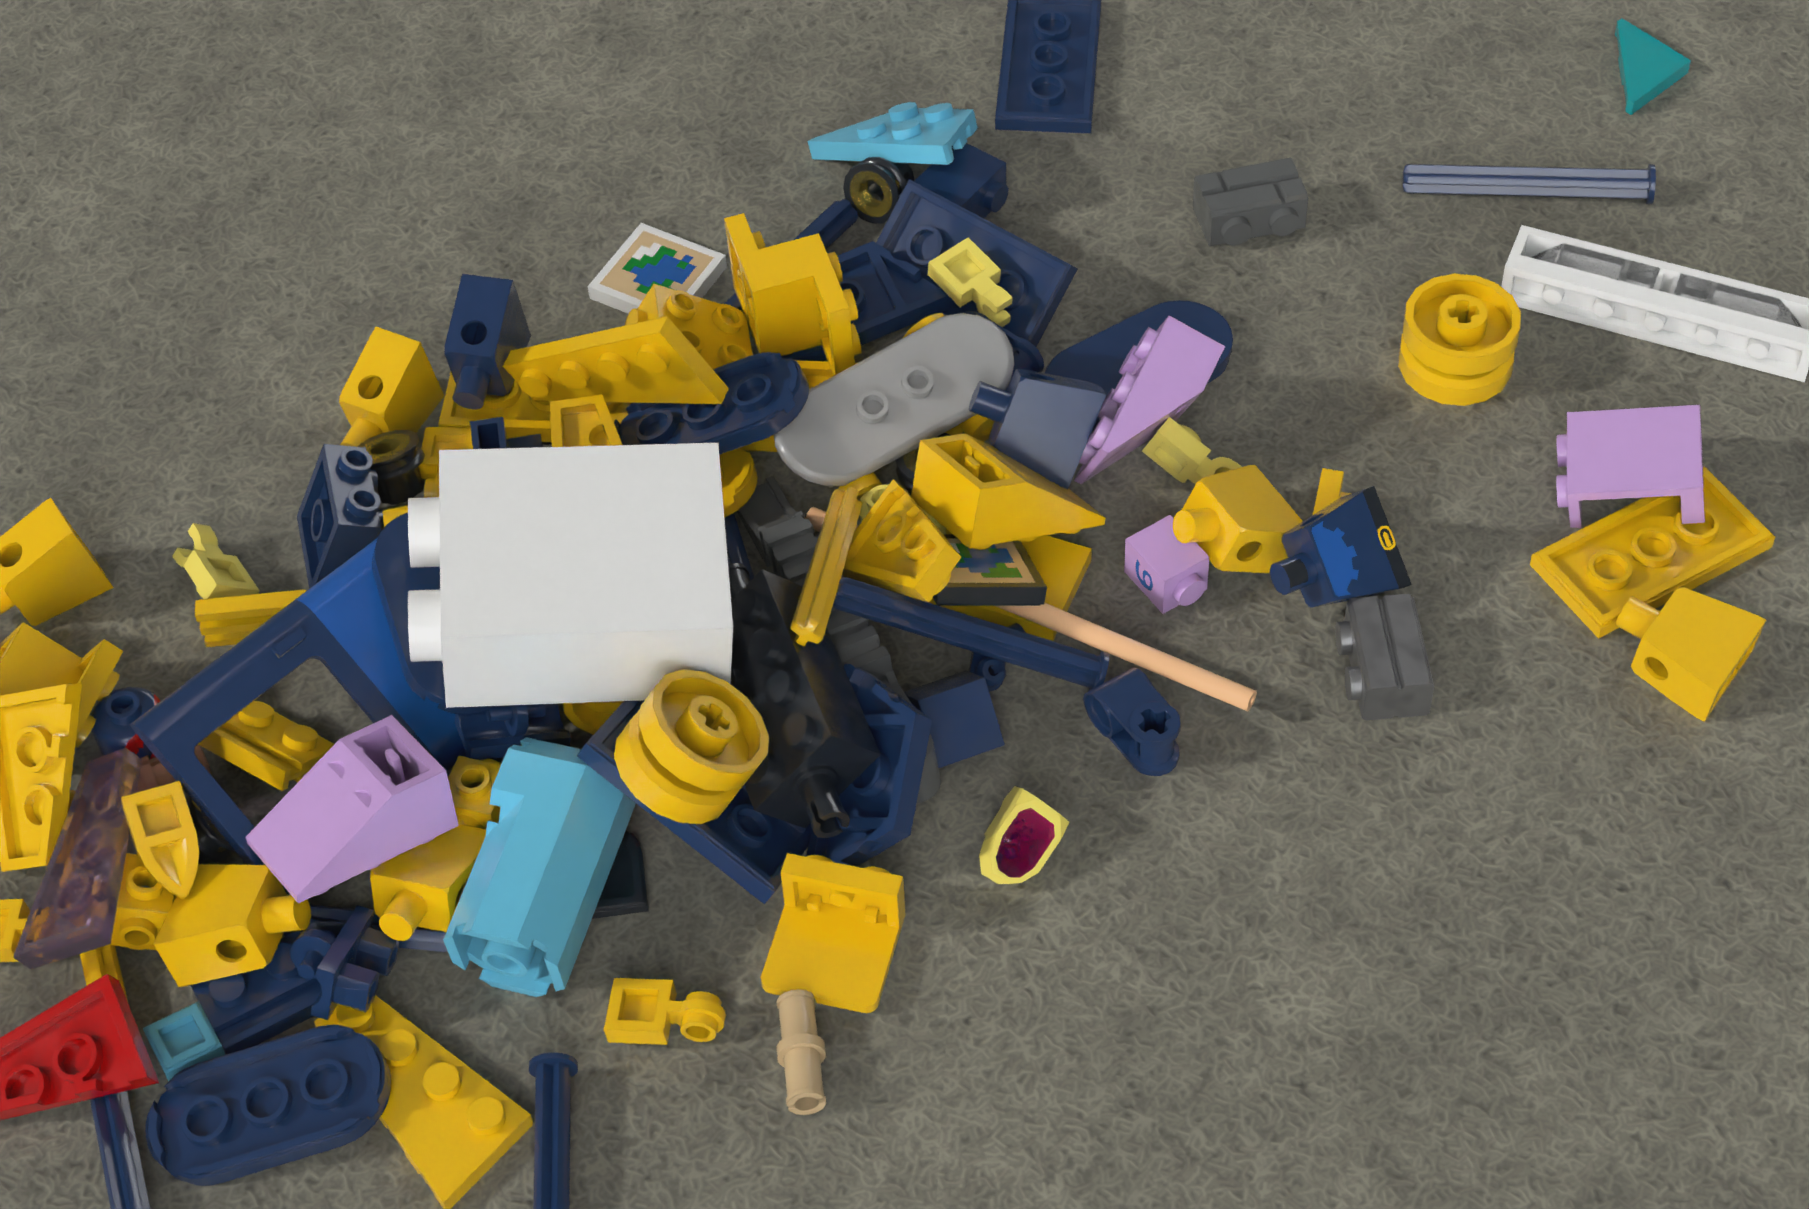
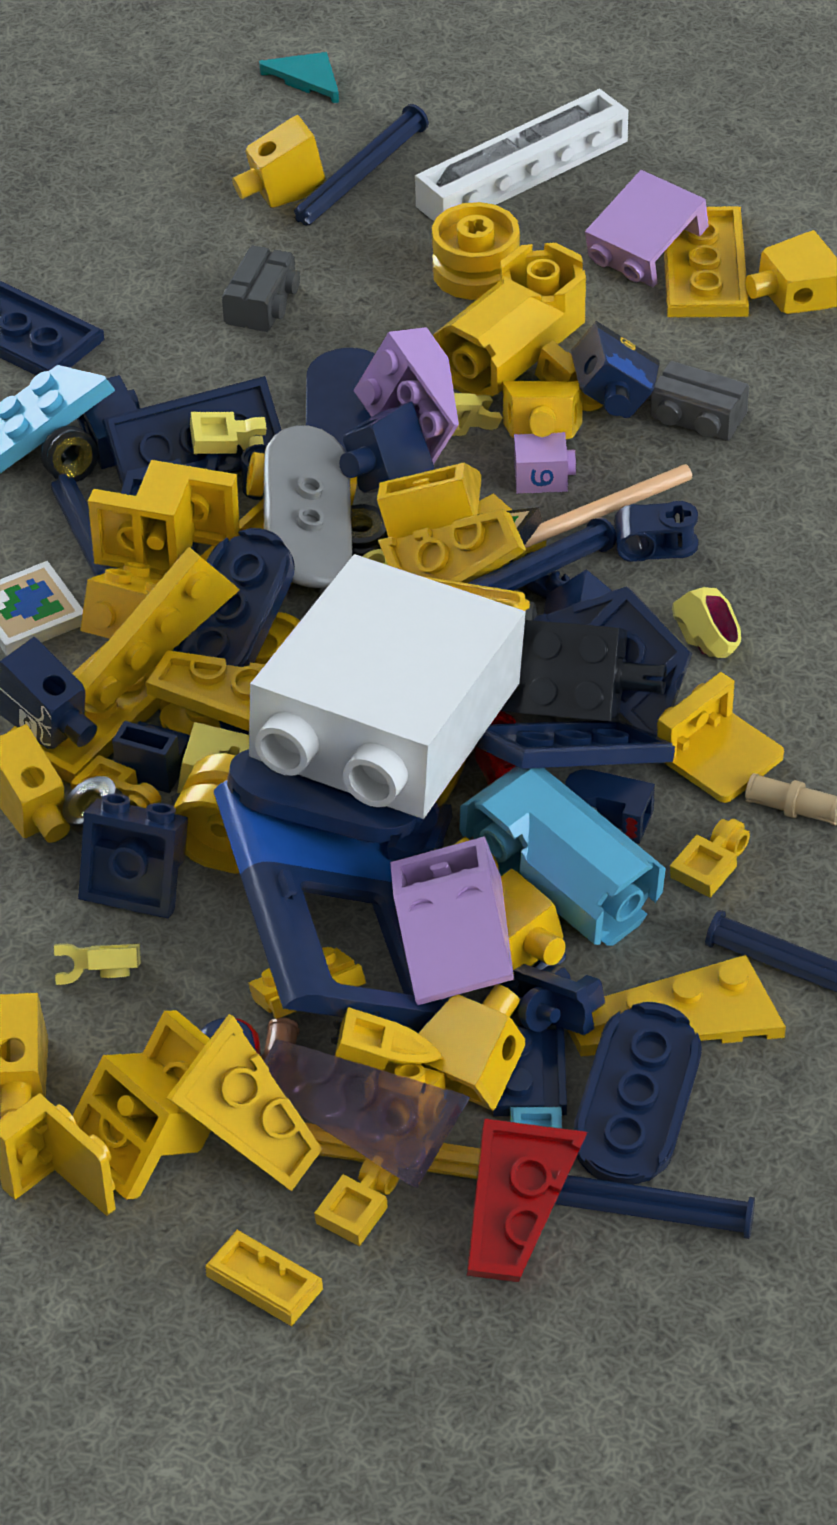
camera: 60 degrees left, 5 degrees down
yellow tile [195,589,307,647] -> none
yellow wheel [614,669,769,824] -> none
none -> yellow torso [232,115,326,208]
none -> yellow brick [433,243,586,397]
none -> dark blue leg [565,769,655,844]

